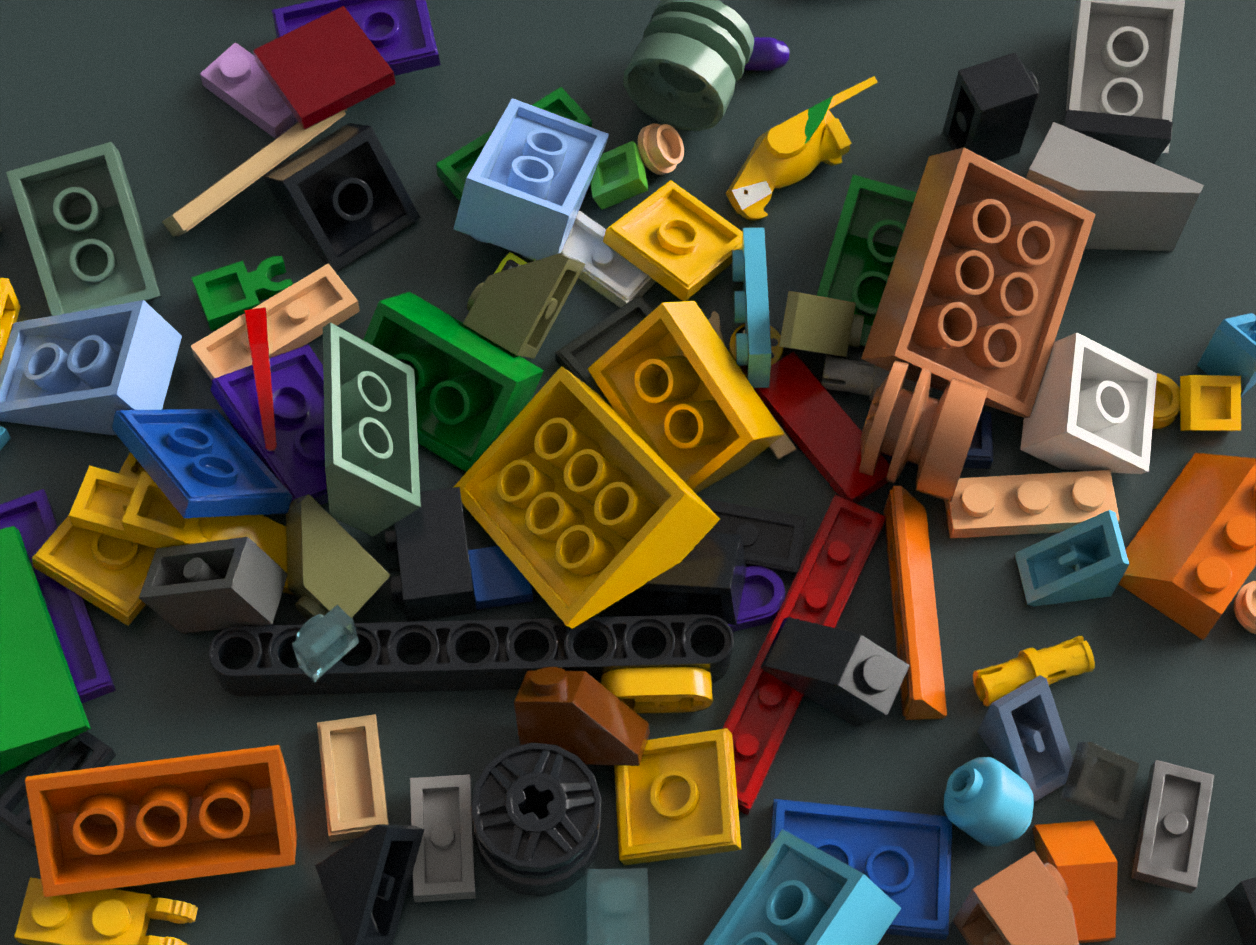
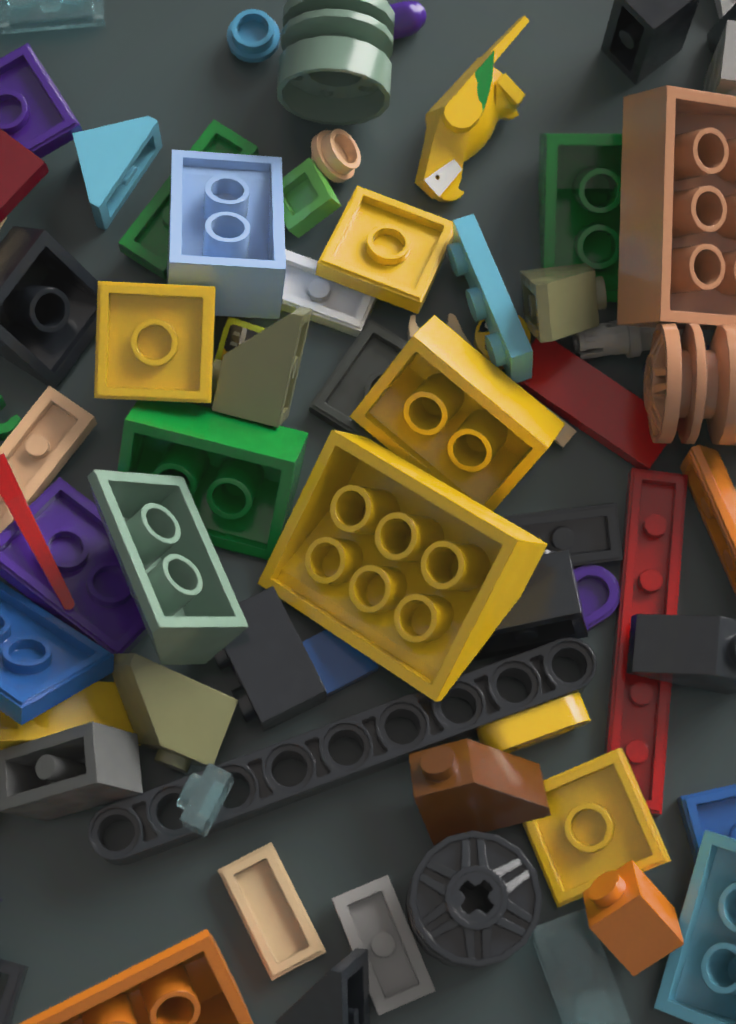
camera: 20 degrees left, 10 degrees up
none -> medium azure slope [72,116,163,231]
none -> yellow tile [94,281,216,403]
none -> dark azure plate [227,9,280,63]
none -> orange brick [583,860,684,977]

